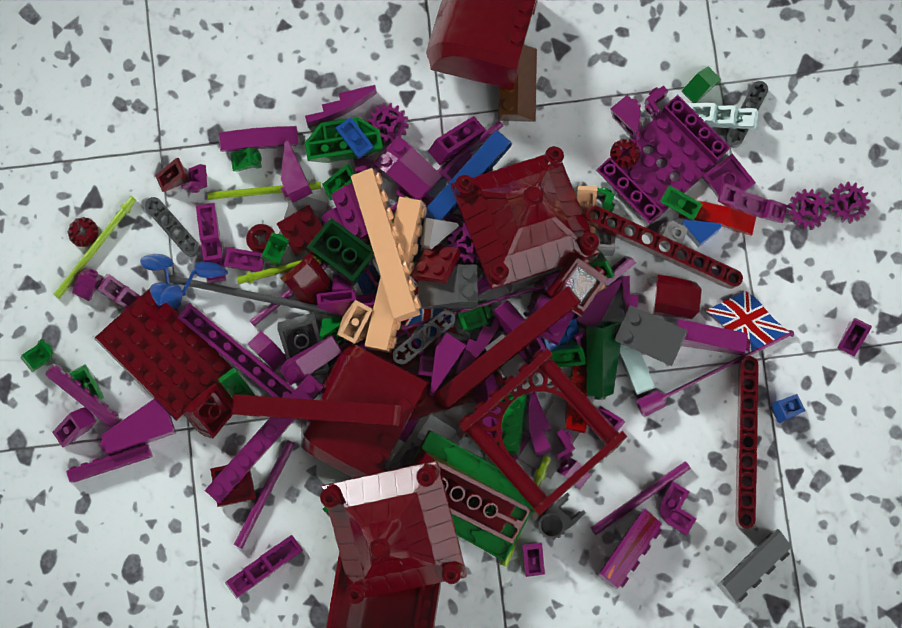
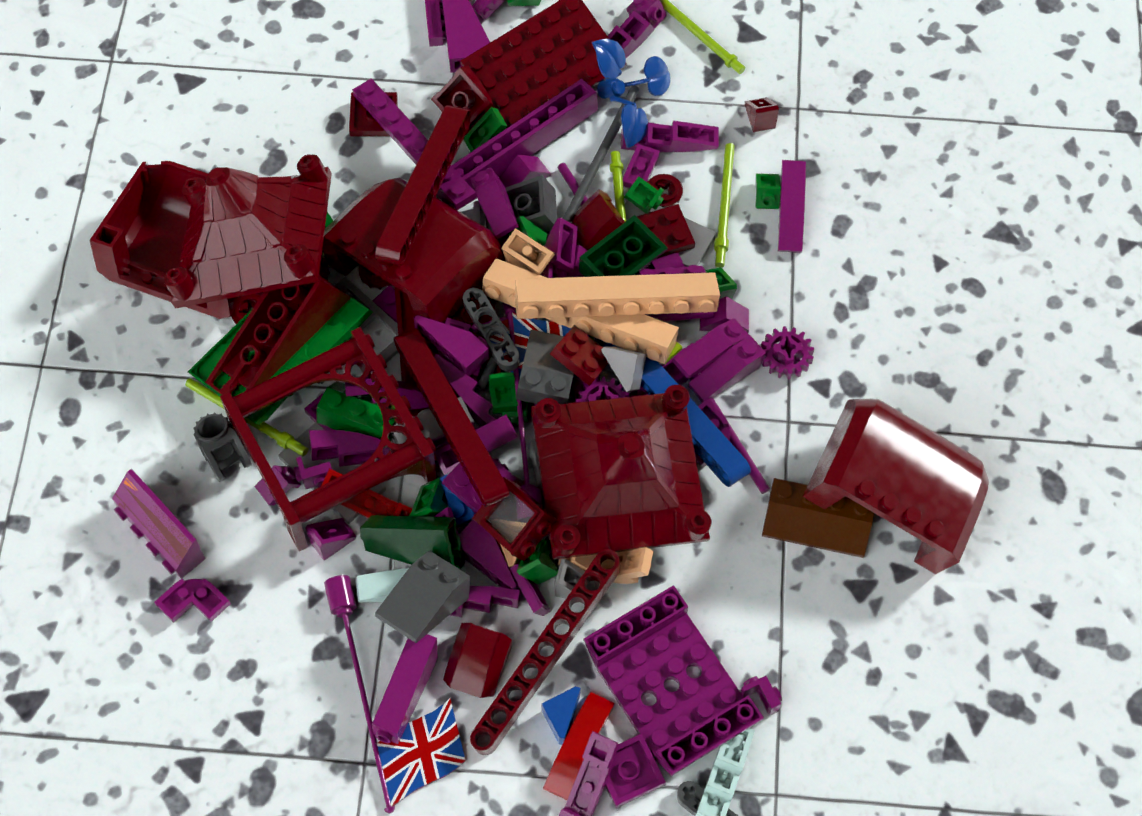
camera: 100 degrees right, 15 degrees down
dark red gear [67,217,98,247] -> none
dark grey beam [145,197,200,257] -> none
magenta bracket [181,164,207,193] -> none
magenta slope [225,535,303,599] -> none
magenta piece [233,440,296,549] -> none
magenta slope [281,141,313,203] -> none
magenta slope [305,85,377,128] -> none
green wedge [305,117,383,163] -> none
blue plate [336,117,374,159] -> none
magenta slope [428,116,486,165] -> none
magenta slope [521,542,545,577] -> none
magenta piece [590,461,691,535] -> none
green bracket [597,187,615,212] -> none
magenta slope [610,95,642,141] -> none
dark red gear [610,139,640,169] -> none
light grey bracket [657,221,688,244] -> none
green slope [660,185,703,221] -> none
green slope [681,66,722,103] -> none
dark grey slope [717,529,792,602] -> none
dark red beam [735,356,759,530] -> none
blue slope [771,394,806,423] -> none

